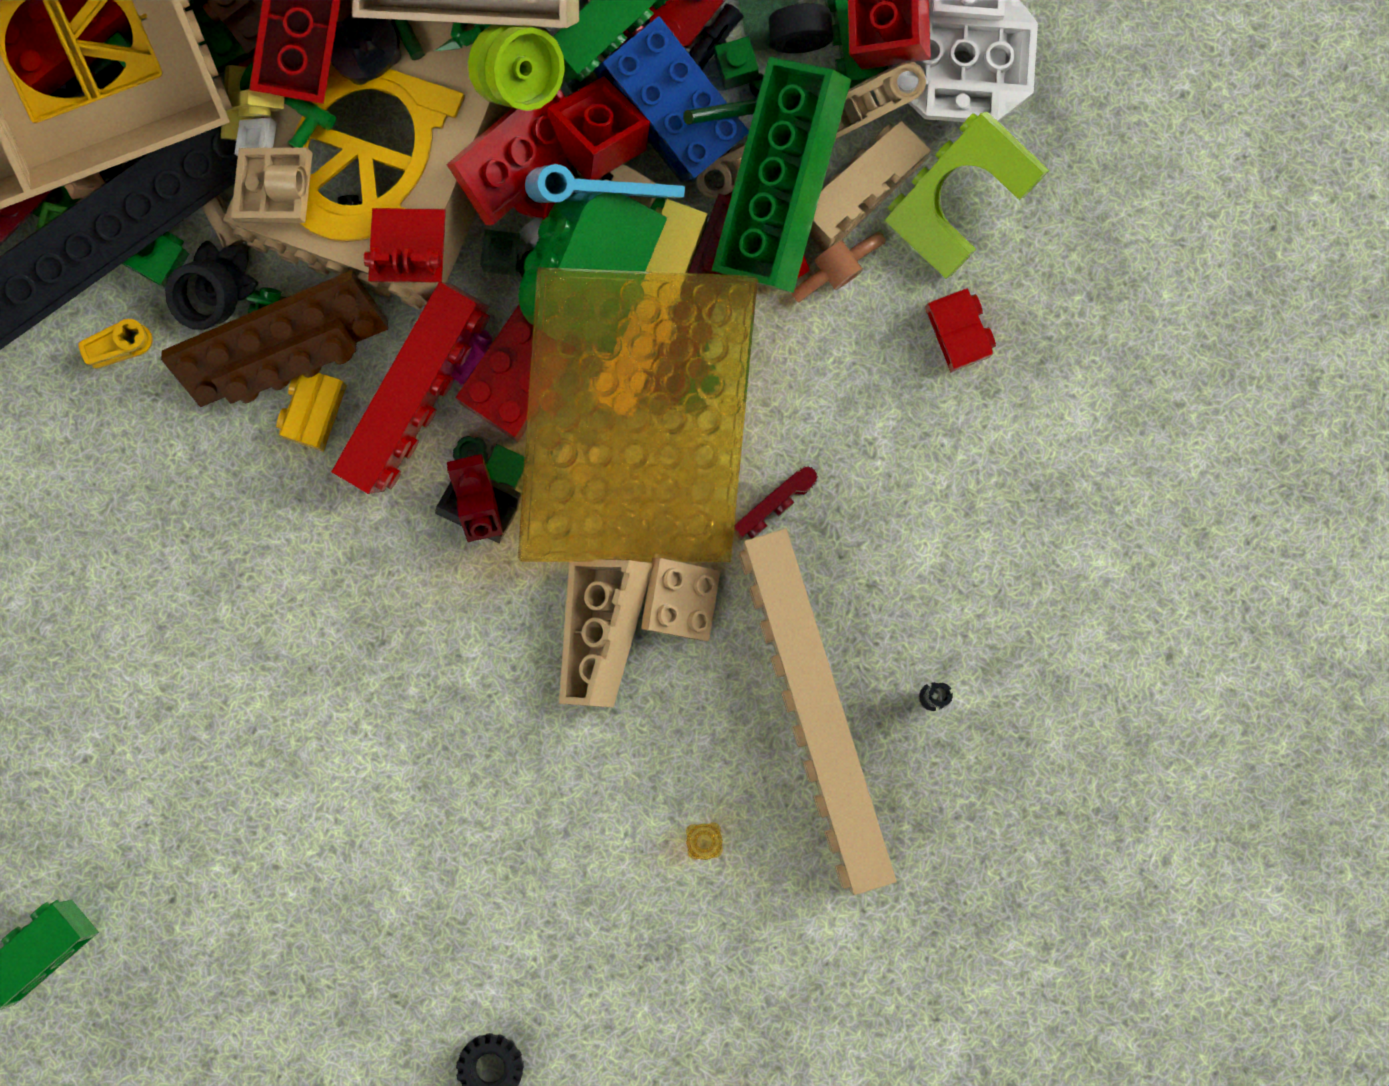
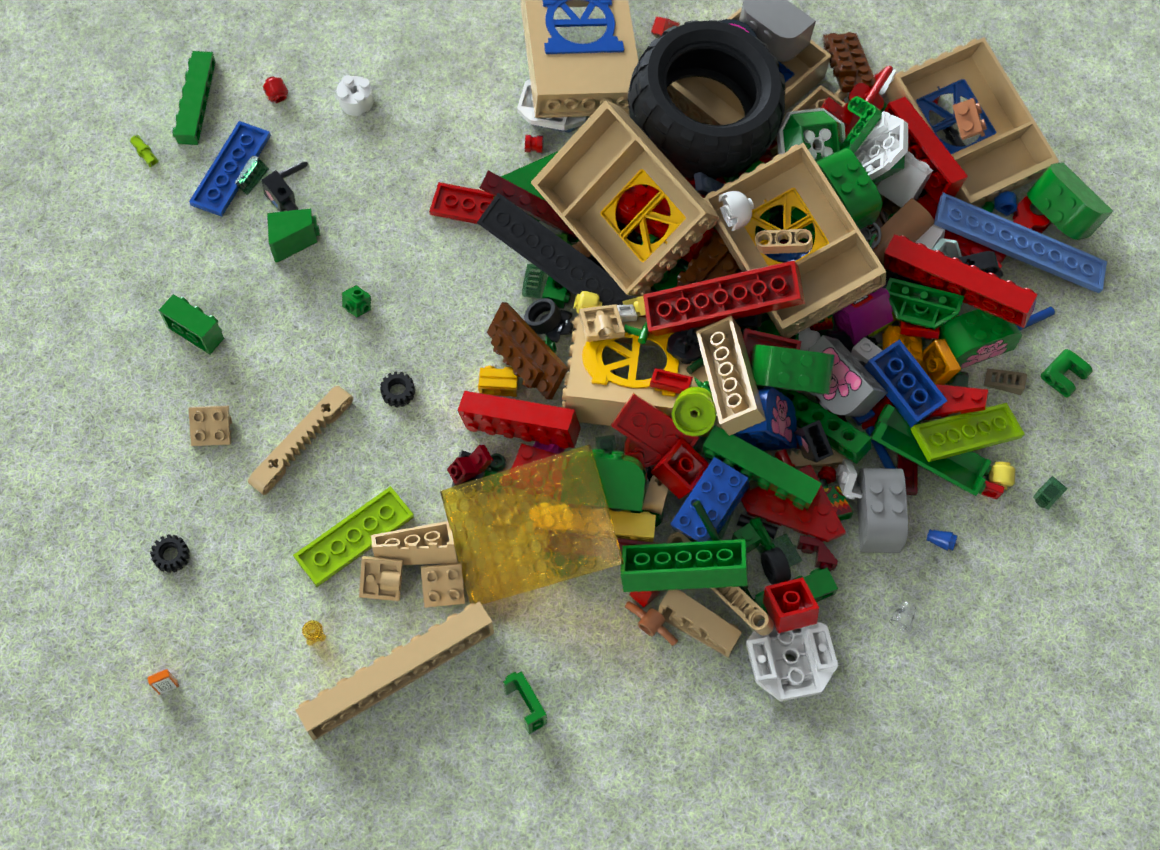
camera: 75 degrees right, 20 degrees down
yellow piece [78,318,153,369] -> none
red hinge [364,208,446,283] -> none
medium azure piece [525,164,685,203] -> none
dark red hinge [733,466,818,540] -> none
lime arch [884,112,1050,279] -> none
black pin [919,682,953,711] -> none
red brick [925,288,996,373] -> none
none -> tan plate [189,405,232,446]
none -> tan gear [248,386,354,495]
none -> lime plate [293,486,414,587]
none -> green brick [342,285,371,318]
none -> tan plate [359,556,403,601]
none -> black tyre [380,371,415,408]
none -> green panel [503,671,547,734]
none -> clear green slope [522,264,544,298]
none -> light yellow head [574,291,602,314]
none -> red tile [650,368,693,394]
none -> green axle [750,517,775,551]

